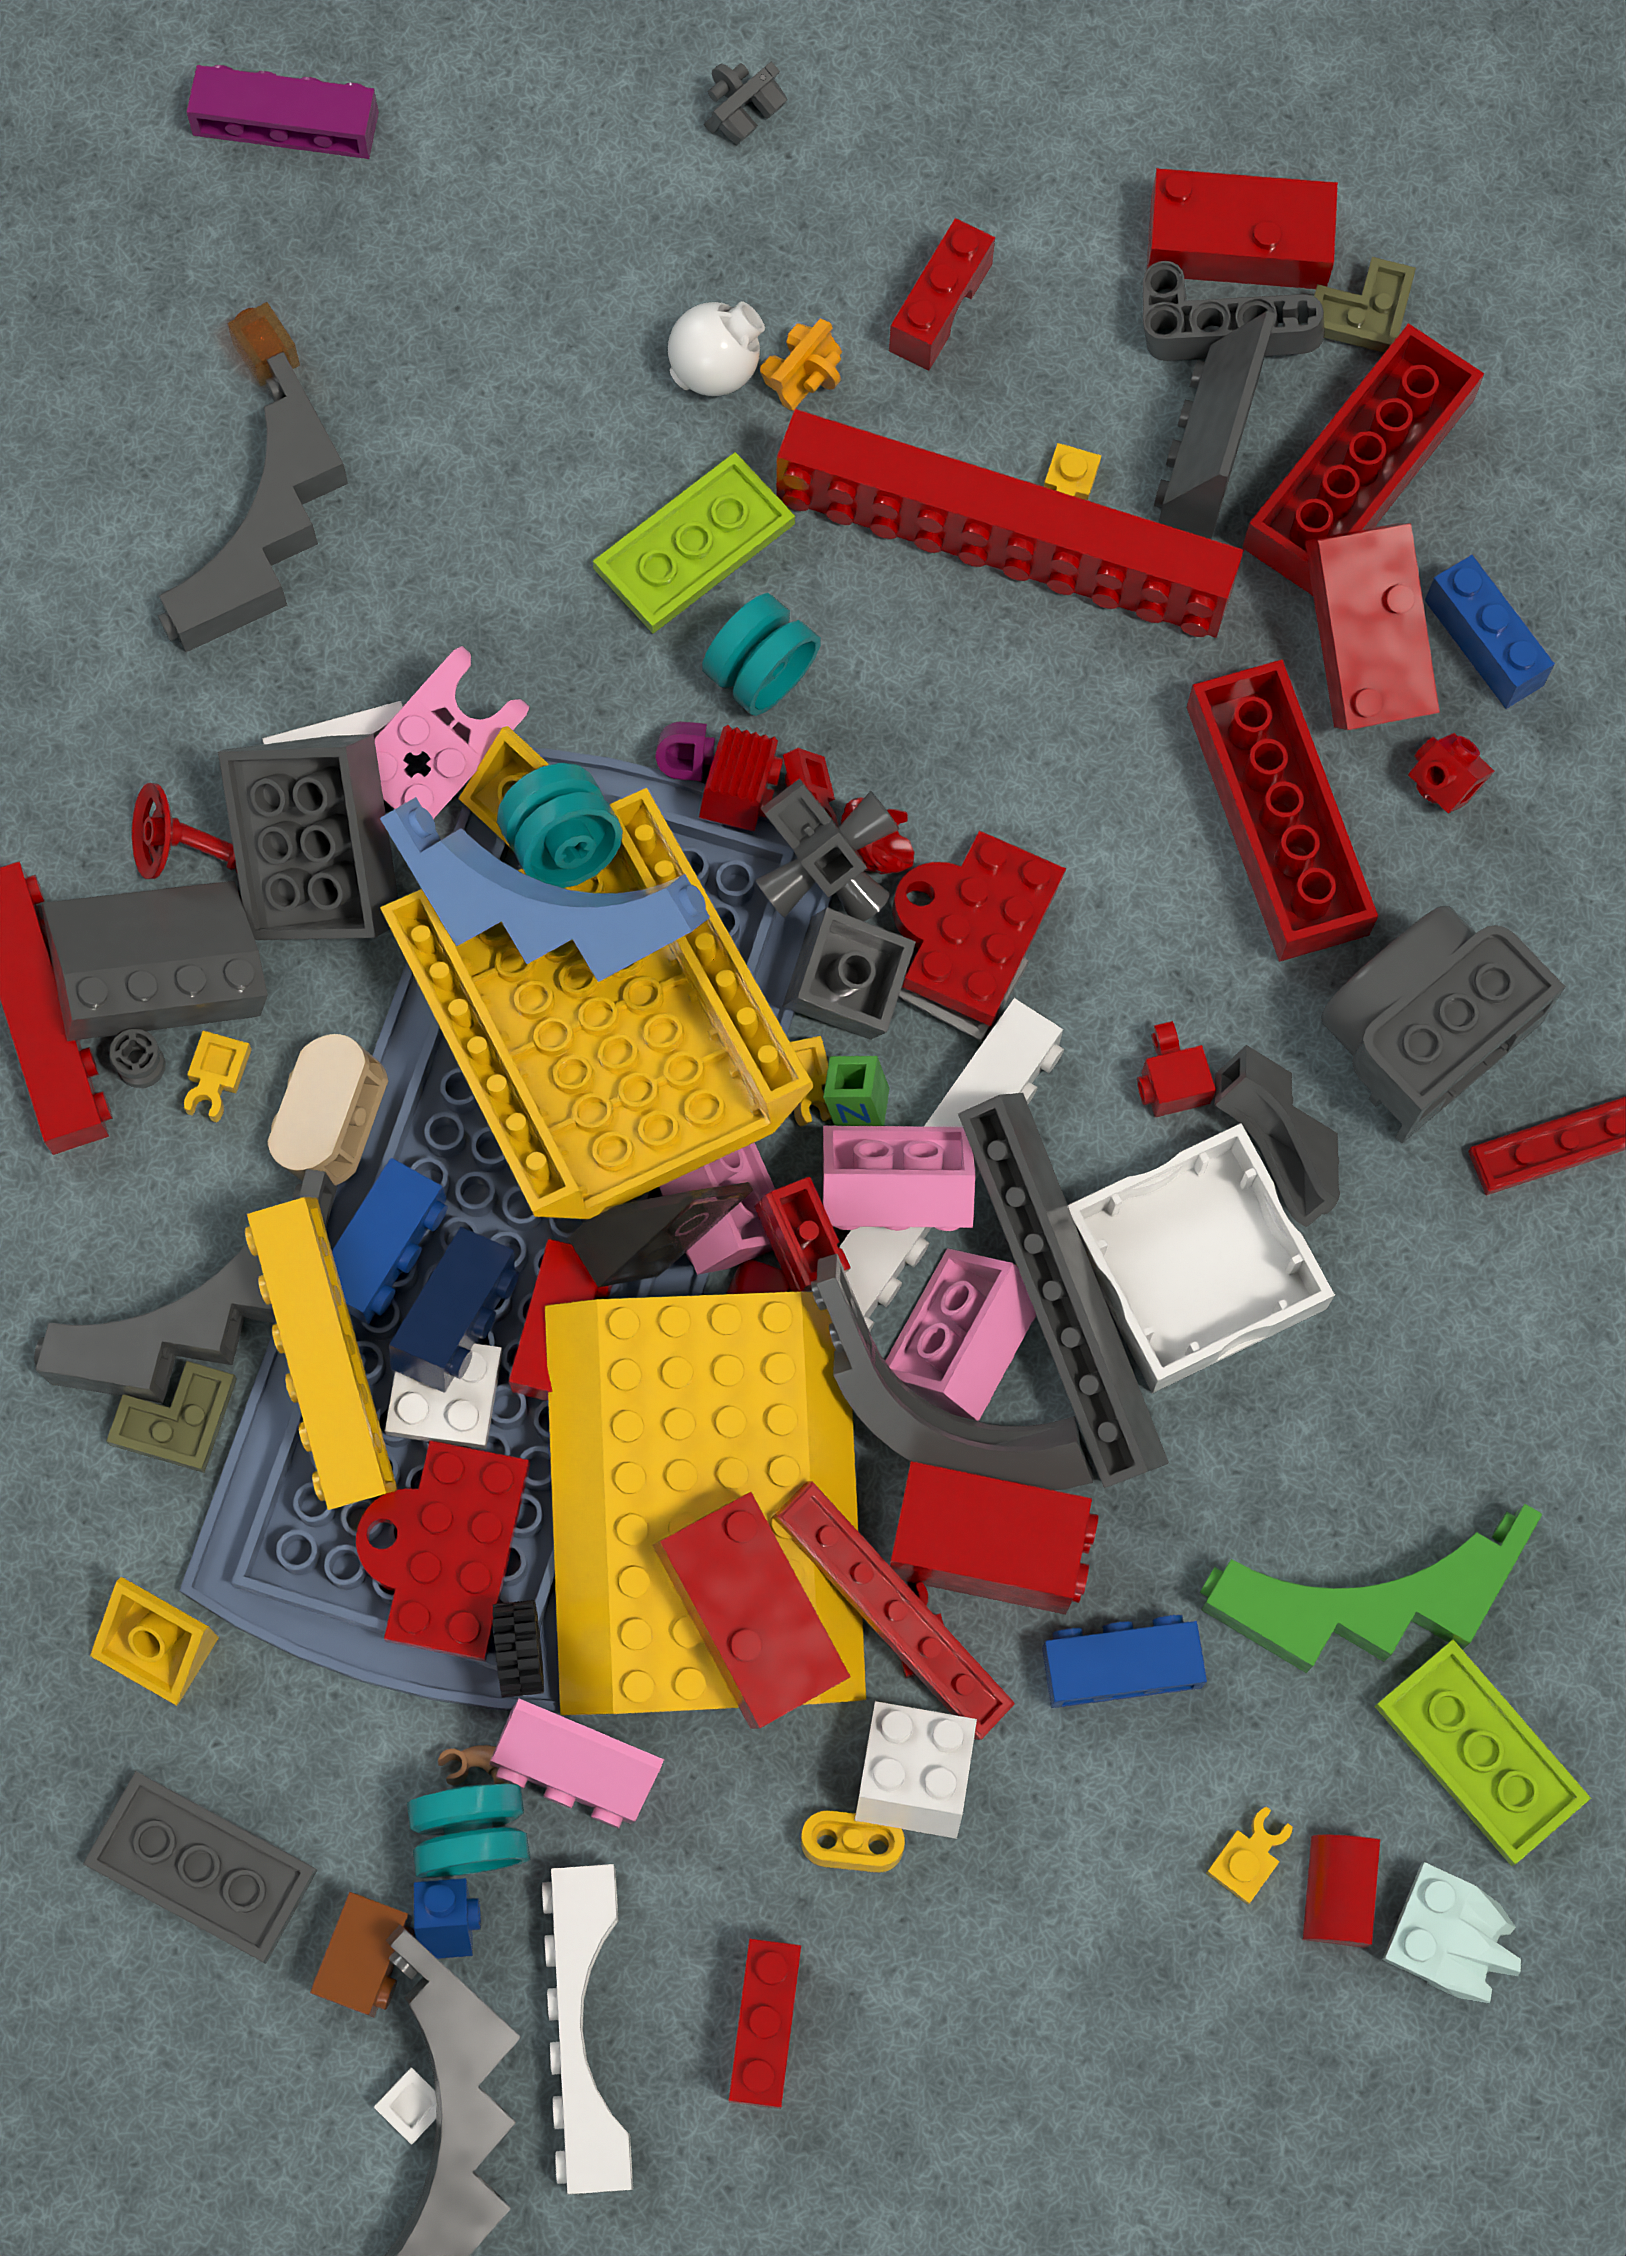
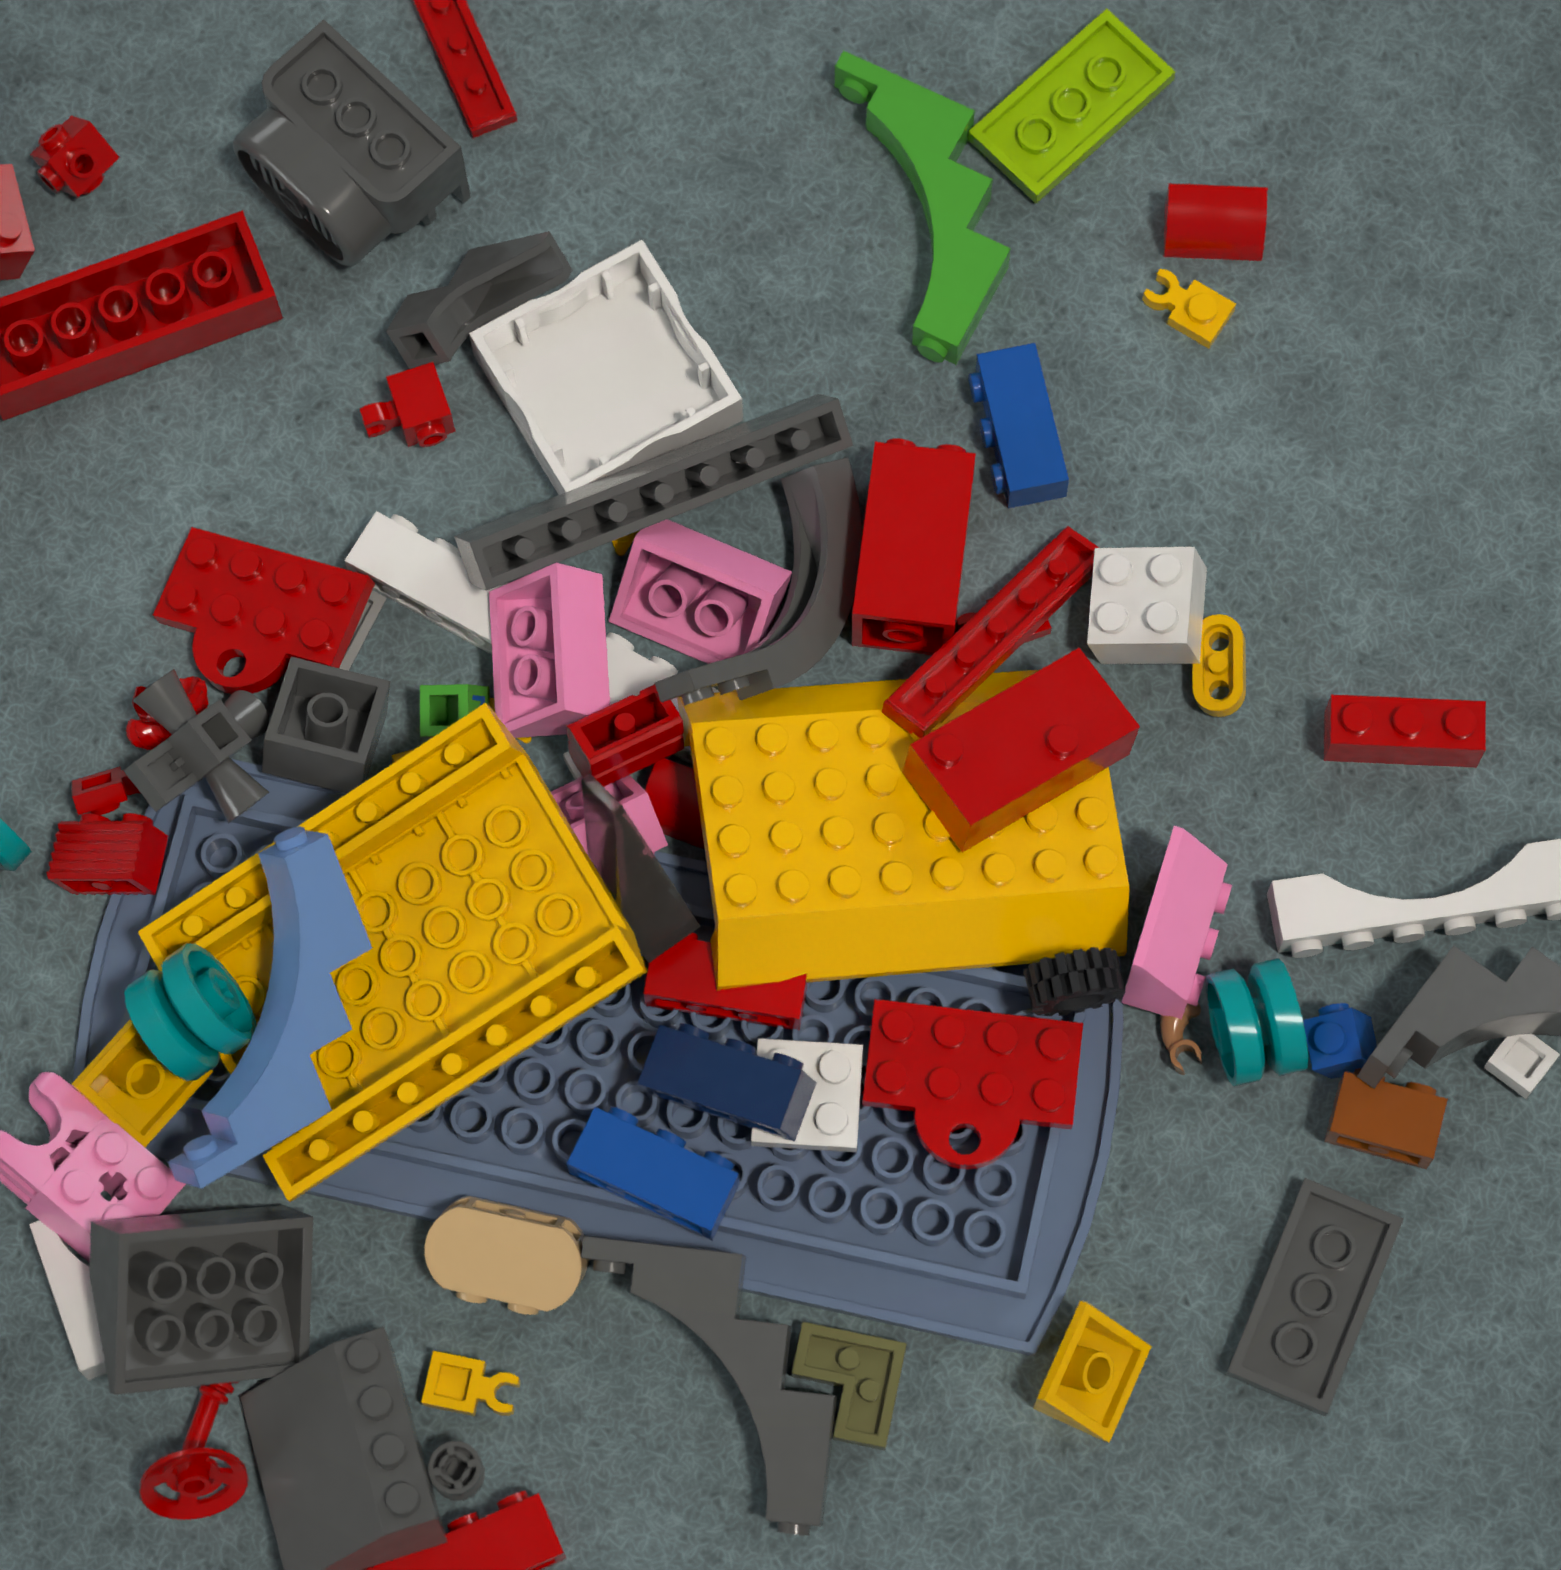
camera: 90 degrees left, 0 degrees up
yellow brick [245,1197,397,1510] -> none
magenta plate [656,721,715,781] -> none
light aqua plate [1382,1862,1521,2003] -> none

